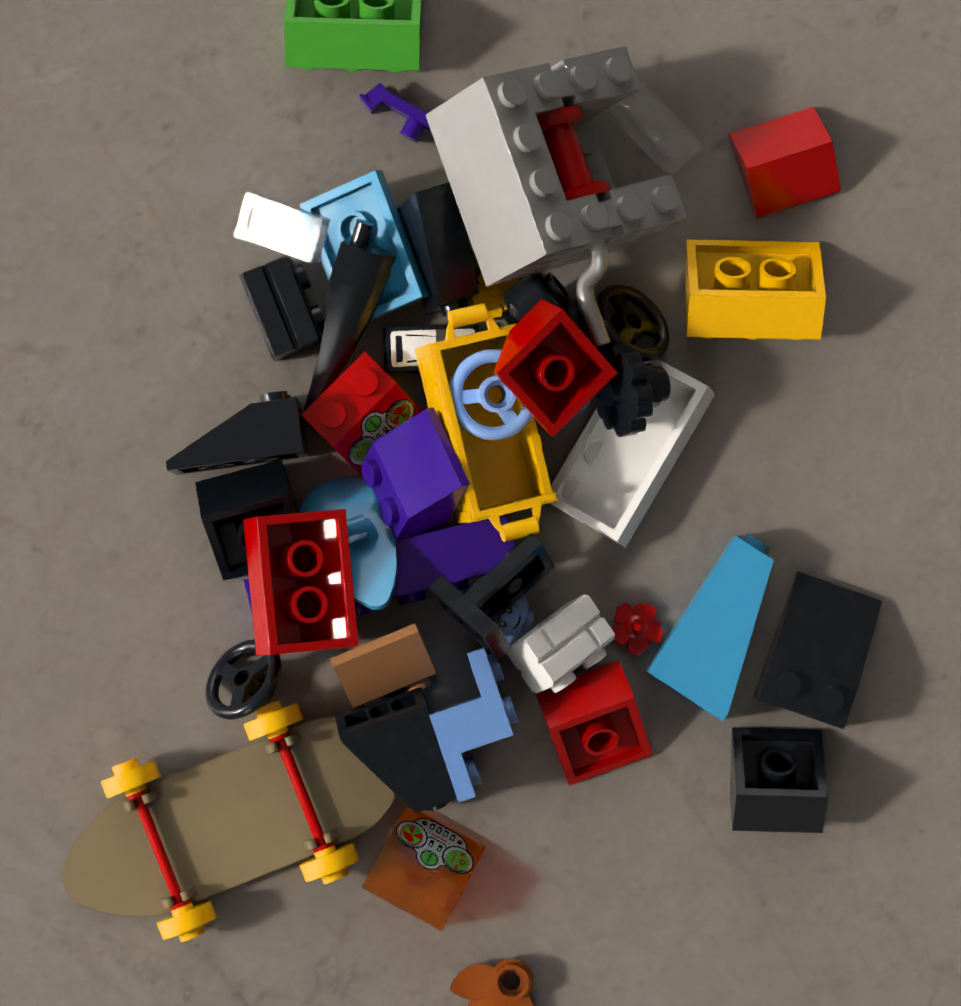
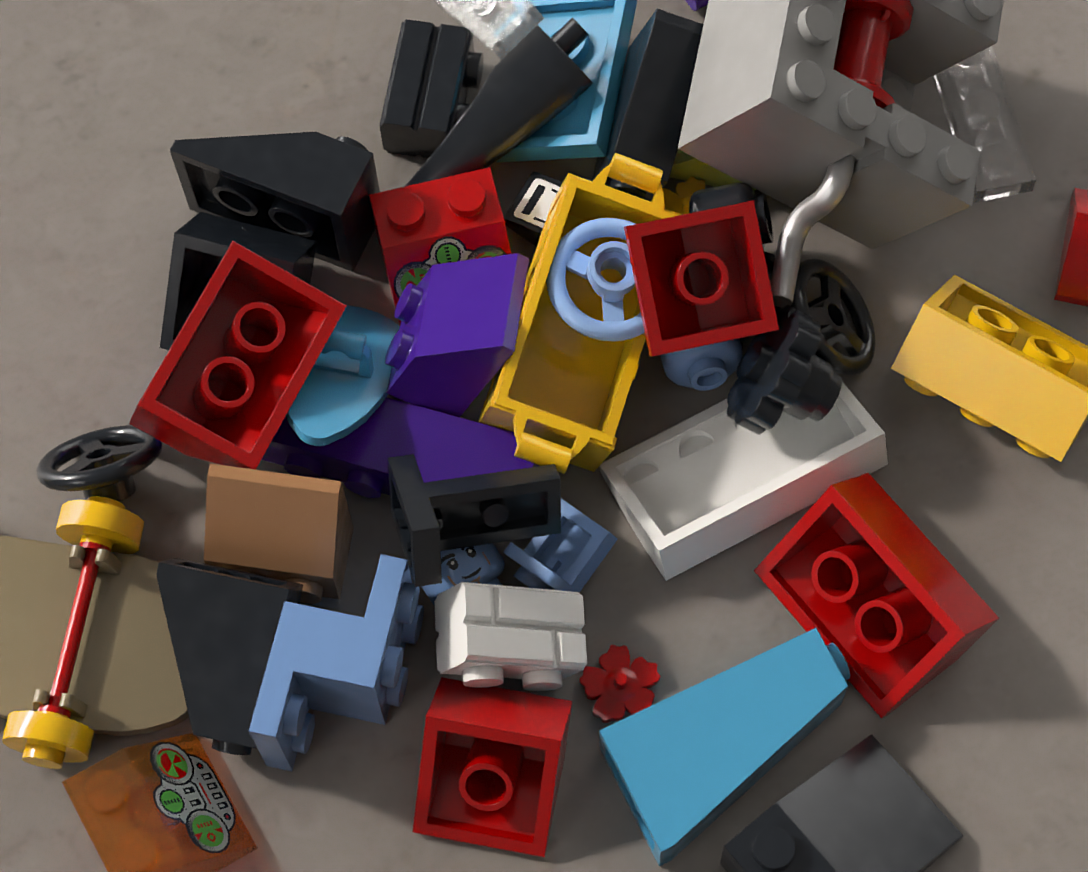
camera: 35 degrees right, 20 degrees down
none -> medium blue bracket [503,498,618,592]
none -> red slope [754,473,999,719]

